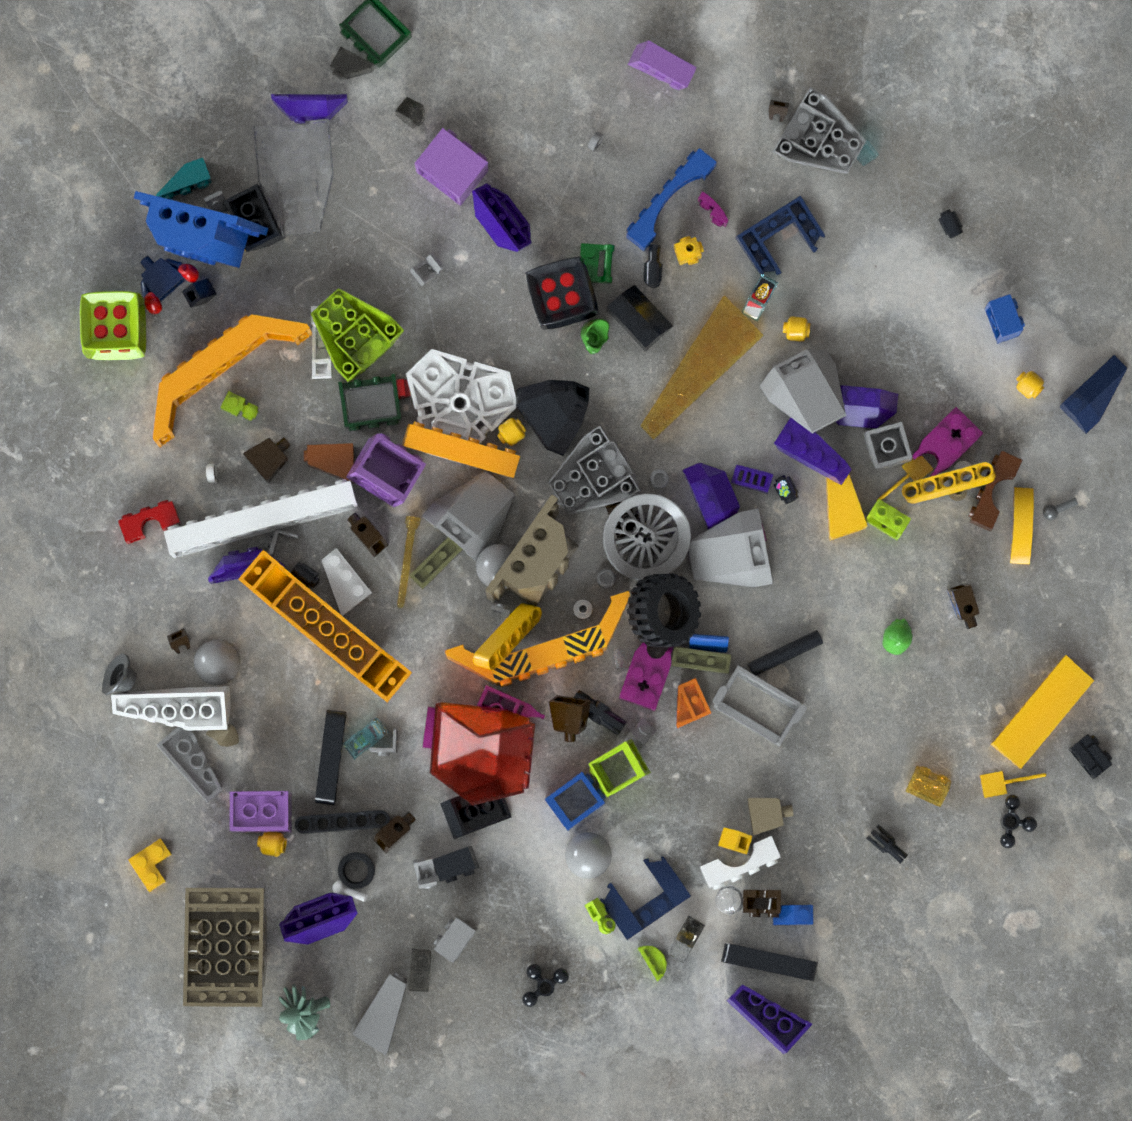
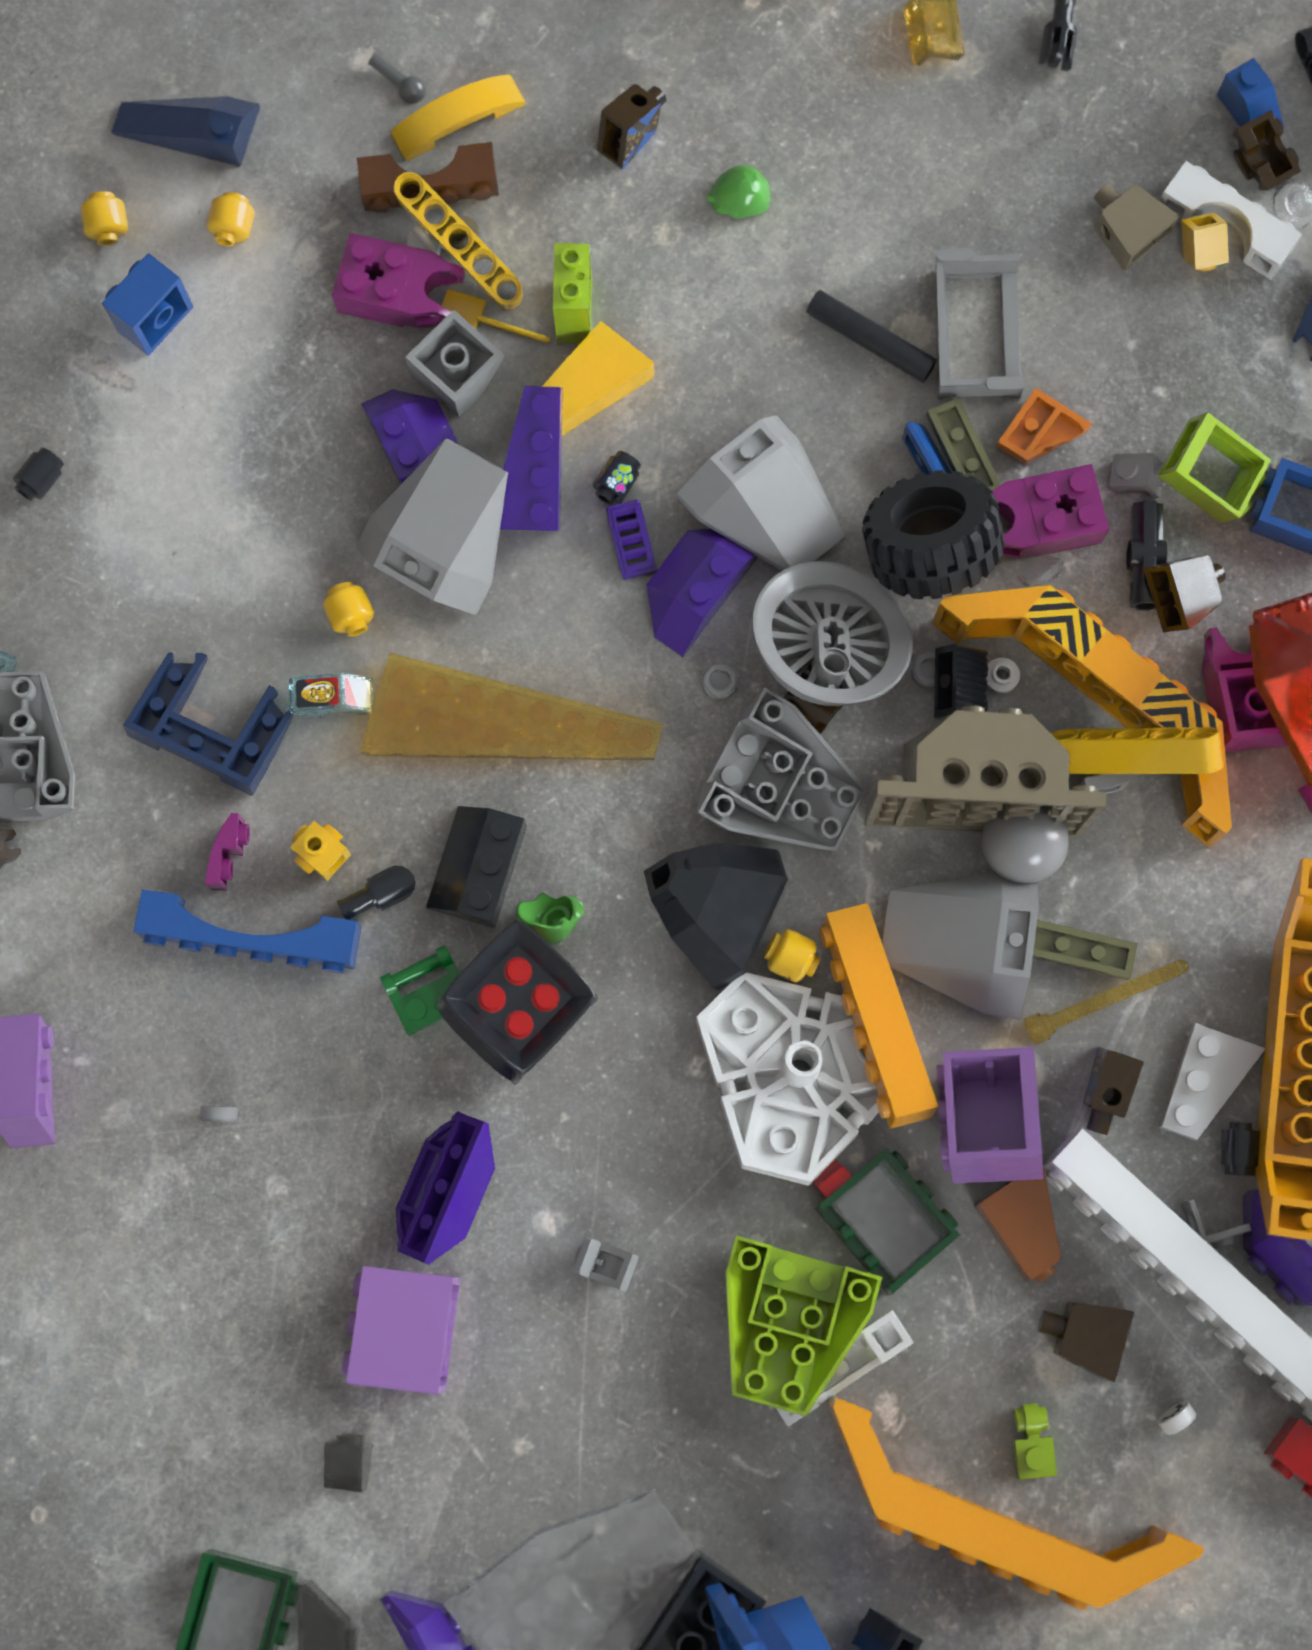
camera: 120 degrees left, 5 degrees down
none -> yellow head [80,191,128,246]
none -> black brick [934,643,988,720]

